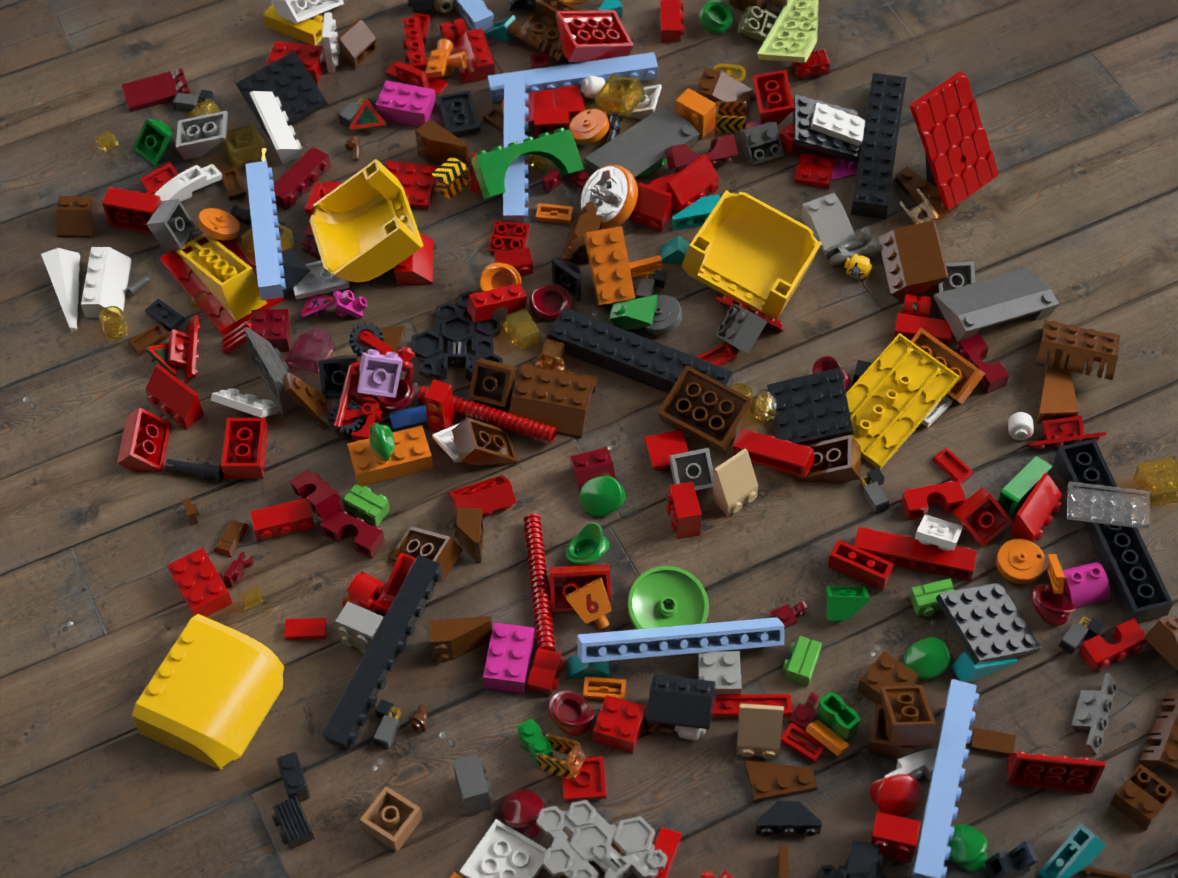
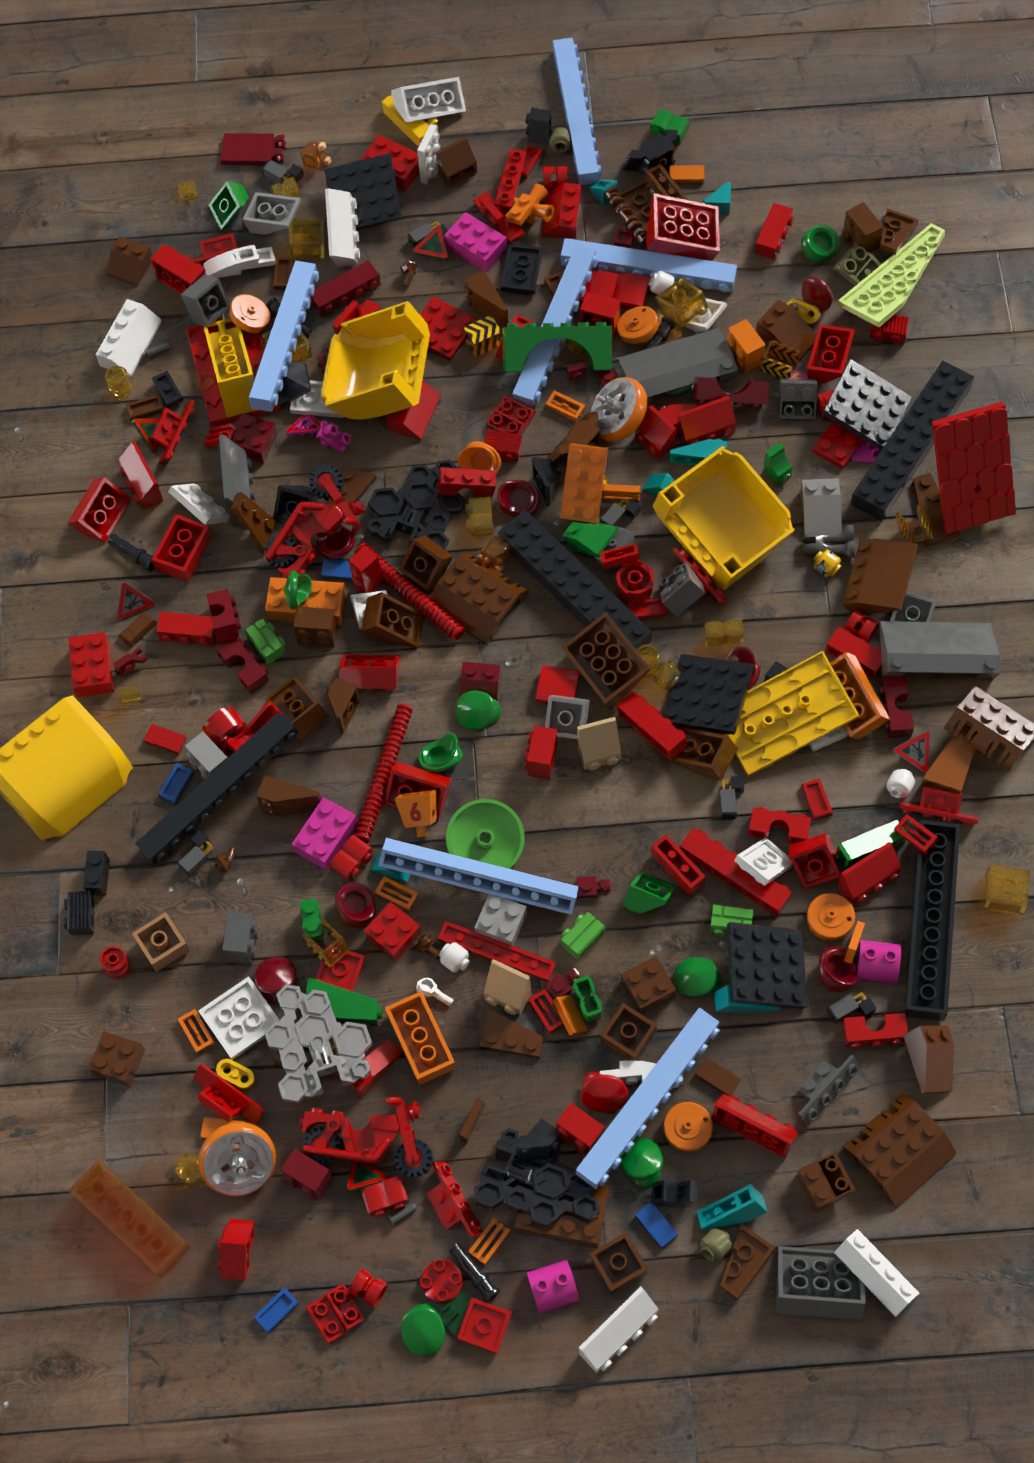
camera: 25 degrees right, 10 degrees up
white wedge [41,248,81,332] -> none
reddish brown plate [182,498,200,526] -> none
clear pink slope [285,328,335,374] -> none
lavender plate [357,349,403,398] -> none
black slope [647,674,716,730] -> none
black slope [755,801,822,836] -> none
white plate [811,103,865,146] -> none
reddish brown slope [880,685,936,746] -> none
clear plate [1067,482,1150,529] -> none
none -> red wheel [100,946,131,979]
none -> piece [116,581,155,620]
none -> blue tile [158,763,194,805]
none -> reddish brown brick [293,607,338,647]
none -> clear orange piece [300,140,332,169]
none -> green slope [306,978,383,1025]
none -> orange brick [385,991,456,1086]
none -> white plate [416,978,454,1007]
none -> red tile [601,543,640,569]
none -> red brick [616,560,654,604]
none -> orange wheel [663,1102,713,1153]
none -> clear yellow brick [704,619,744,648]
none -> green arch [763,442,792,486]
none -> dark red piece [801,277,833,312]
none -> piece [893,731,930,773]
none -> red tile [894,814,938,854]

